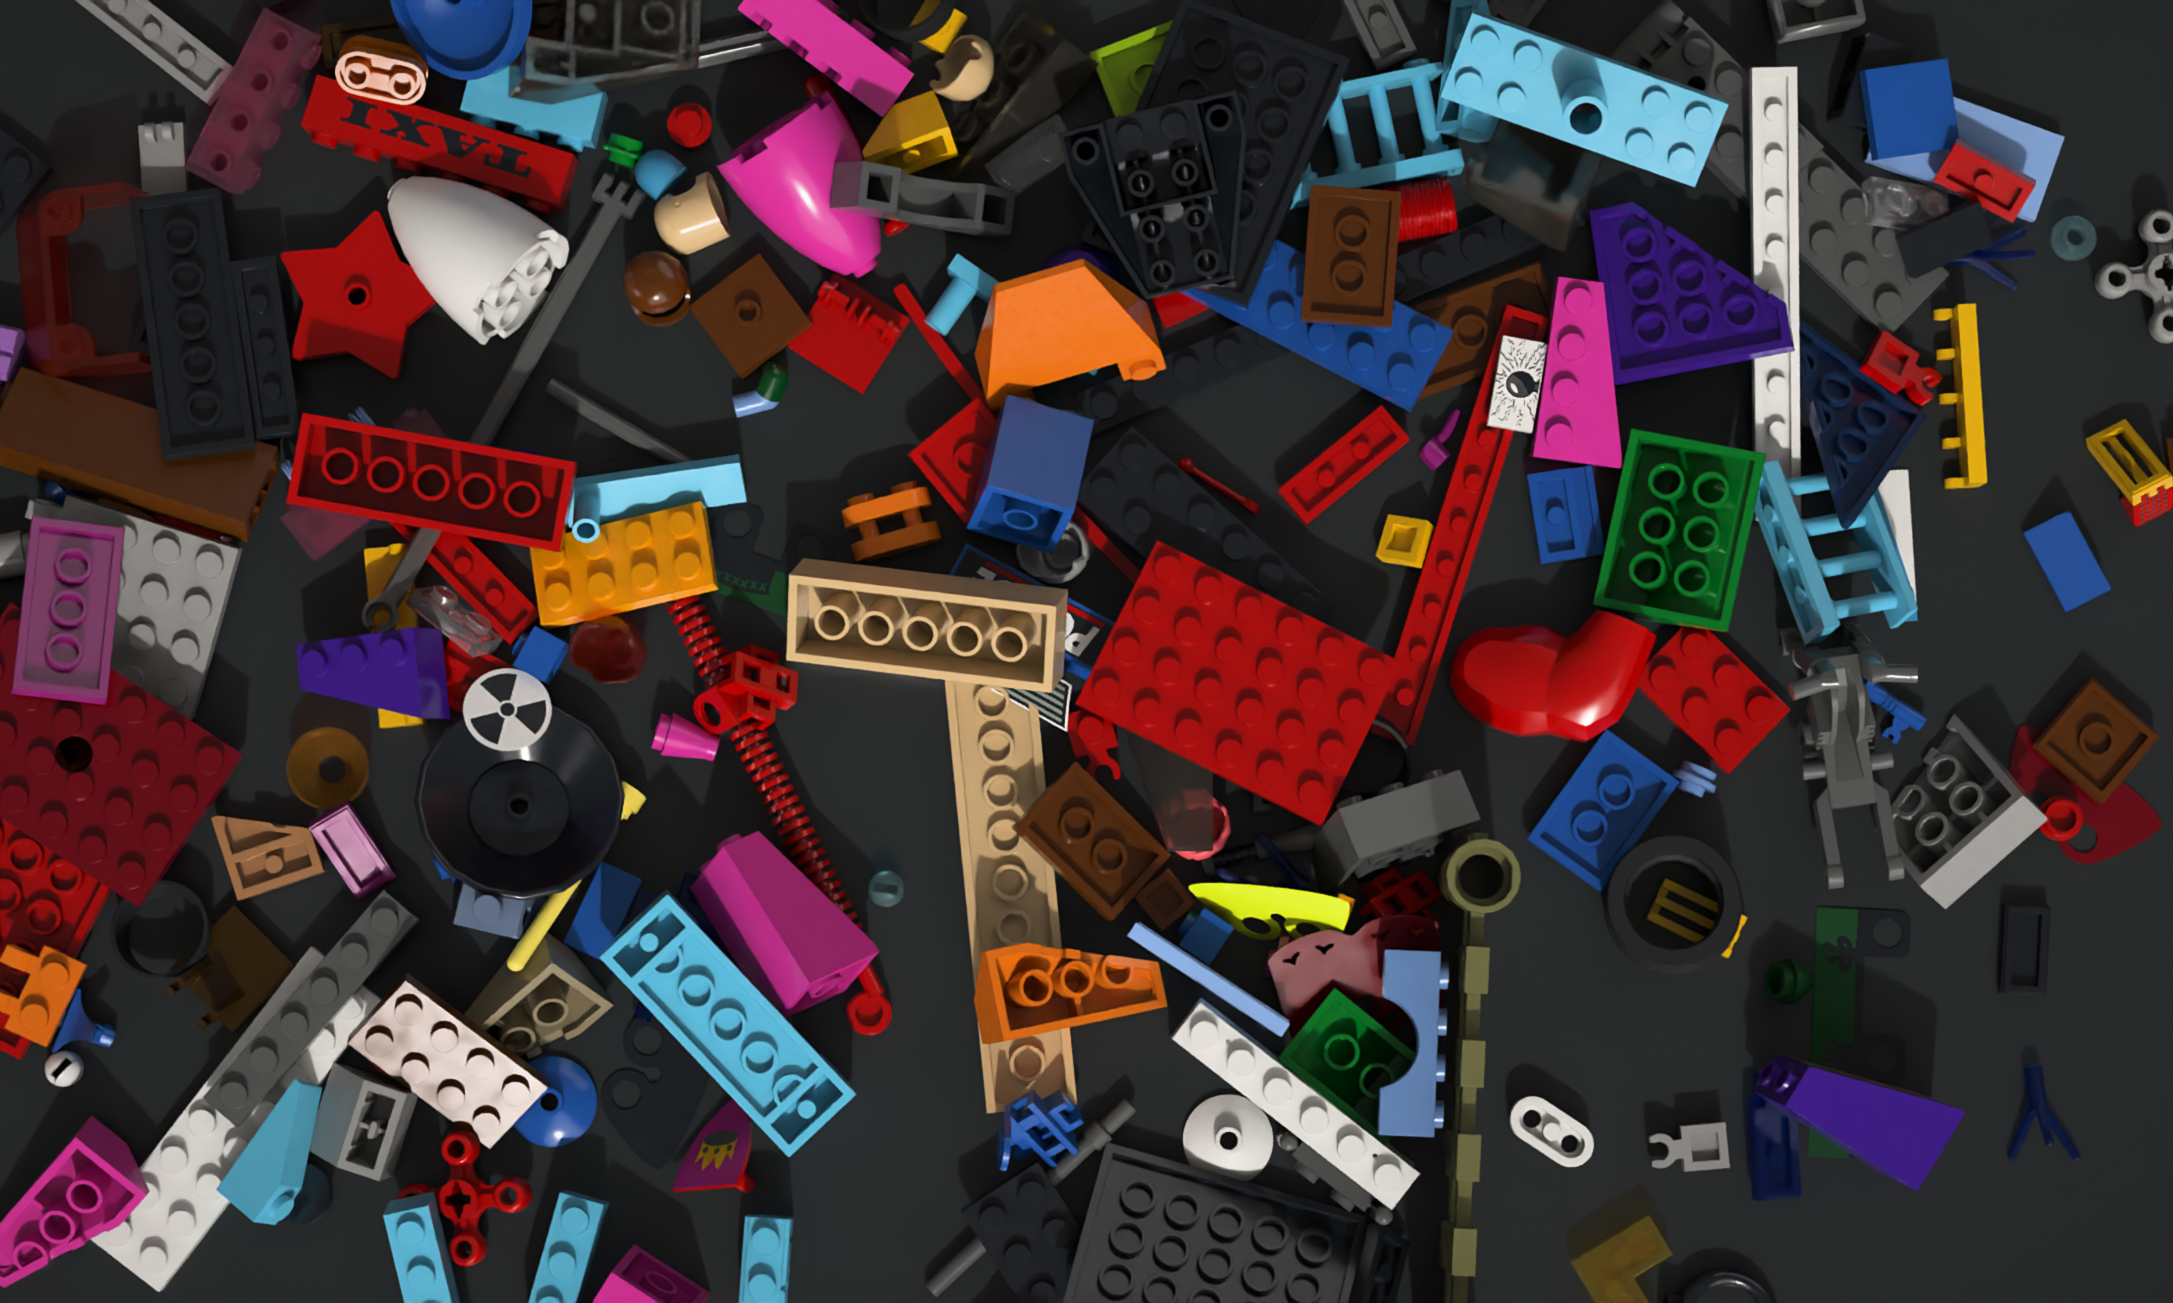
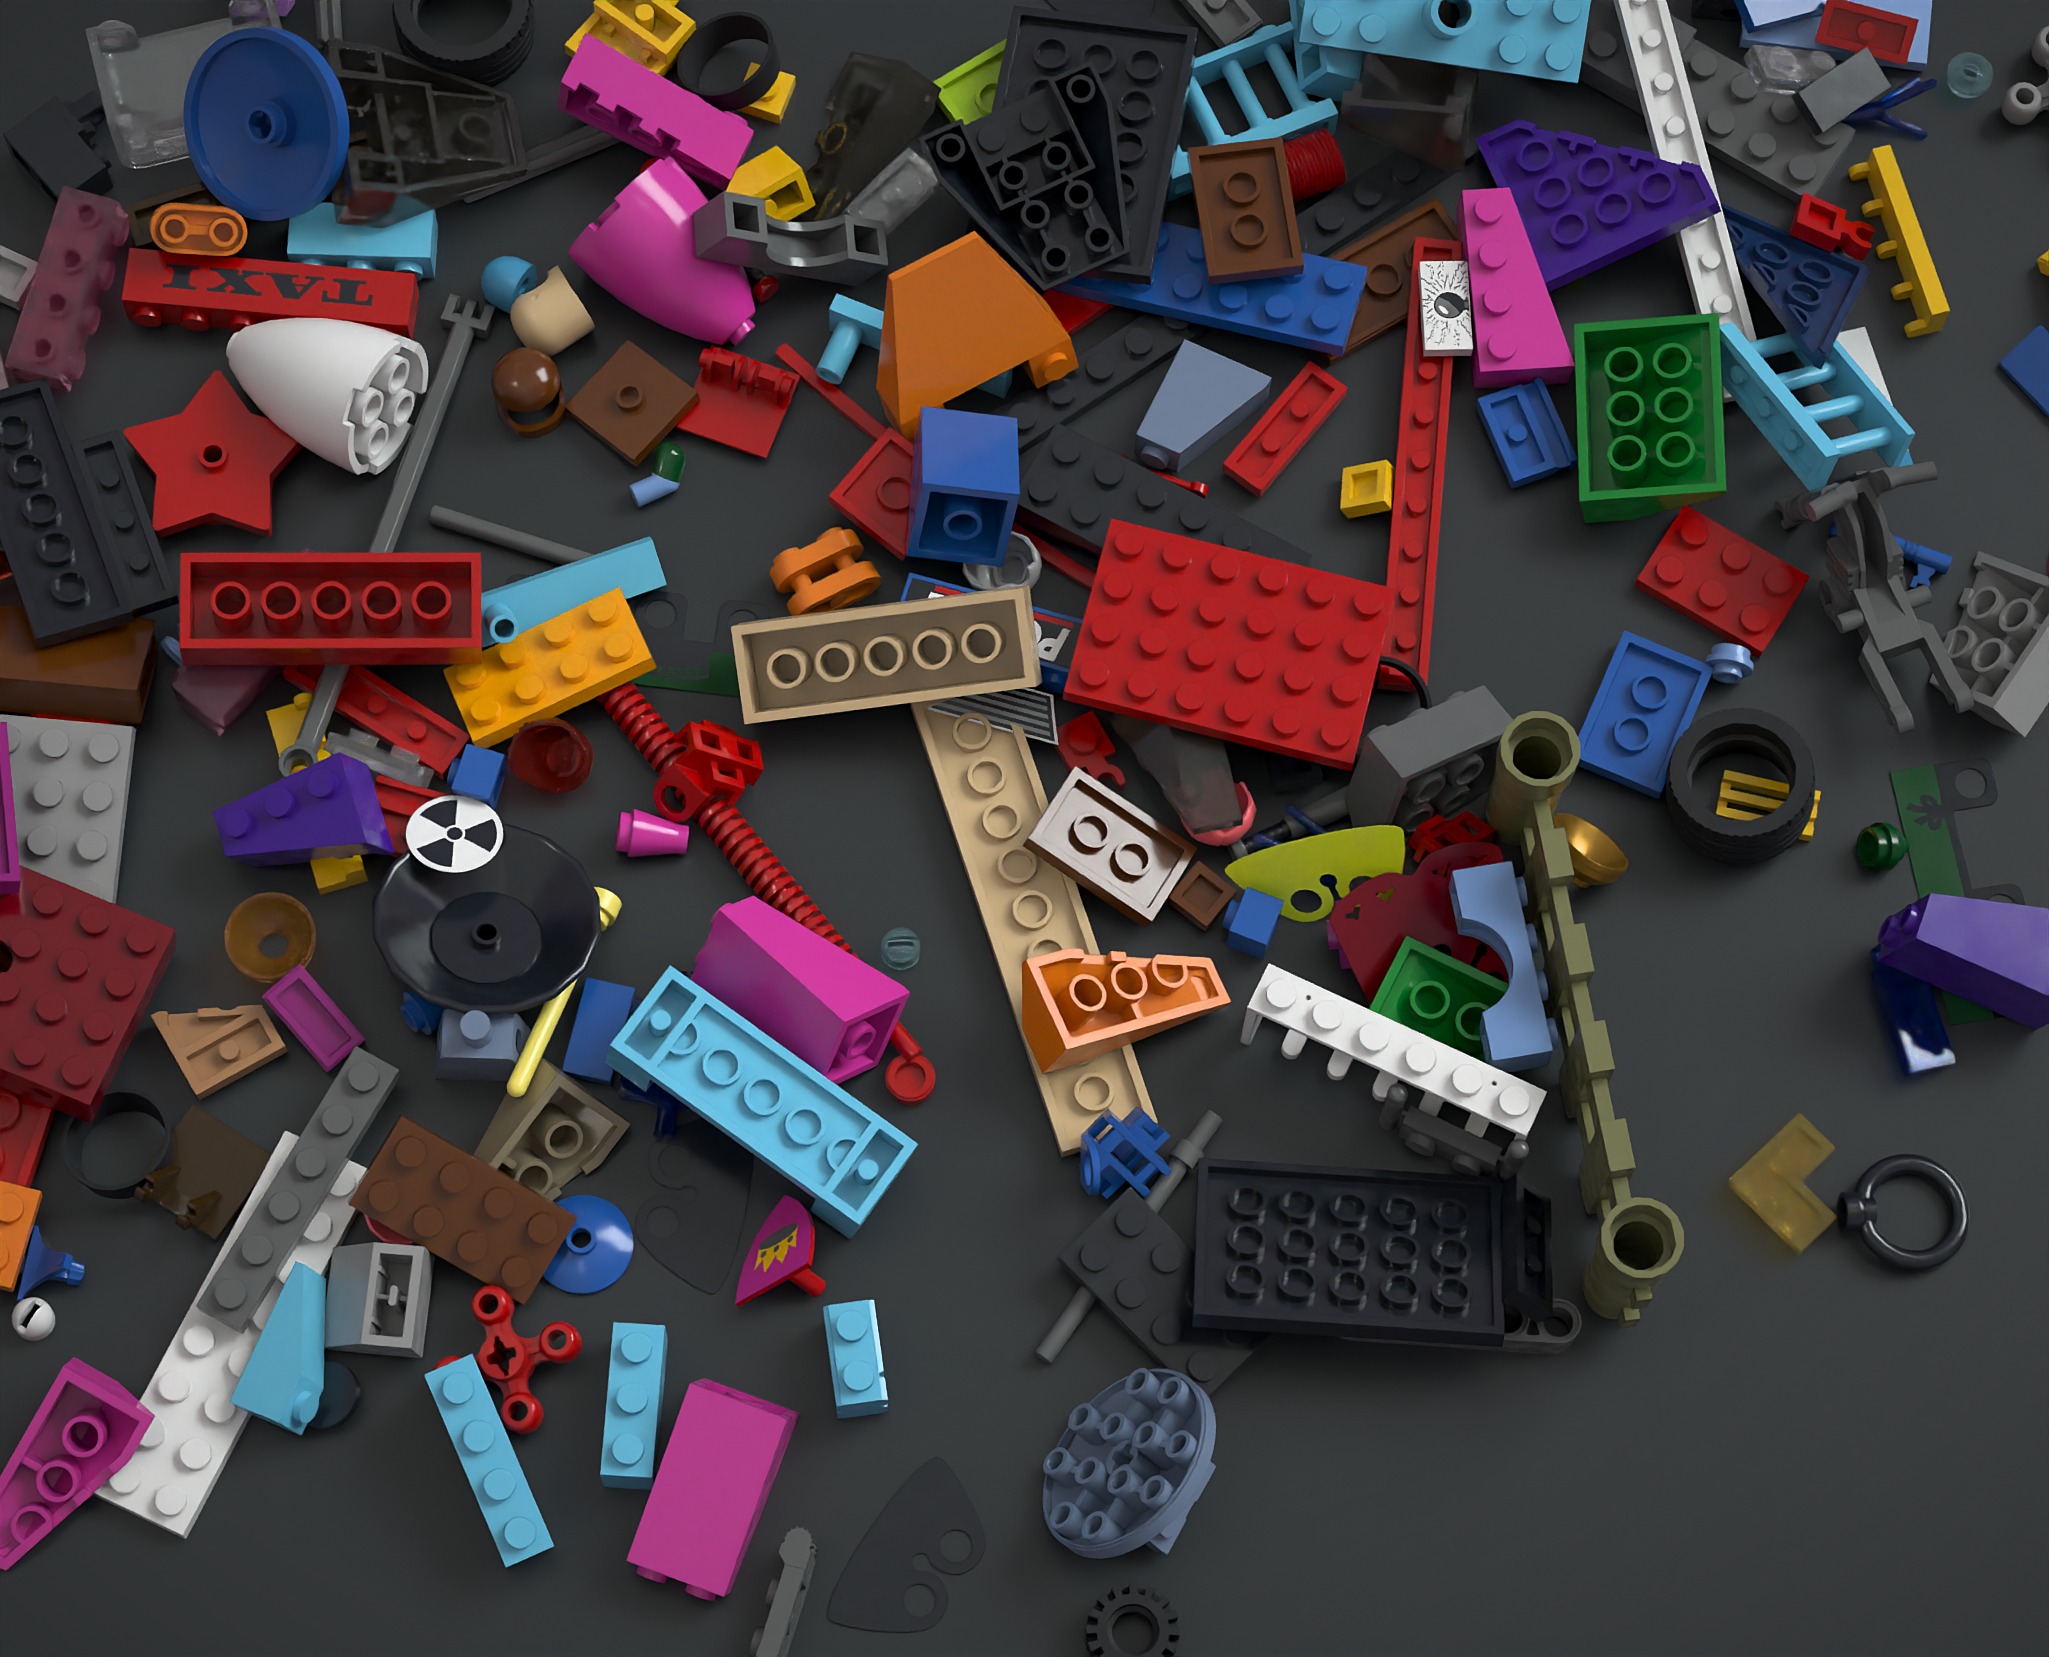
camera: 15 degrees left, 15 degrees down
green plate [602,133,645,168] -> none
red plate [667,103,712,148] -> none
tan hair [929,34,994,101] -> none
light blue tile [1127,922,1290,1037] -> none
white dish [1183,1094,1273,1181] -> none
magenta hand [1420,409,1463,471] -> none
red piece [1449,610,1657,742] -> none
white plate [1509,1096,1594,1167] -> none
light grey plate [1647,1122,1730,1172] -> none
none -> sand blue slope [1134,339,1272,472]
none -> pearl gold piece [1552,813,1629,888]

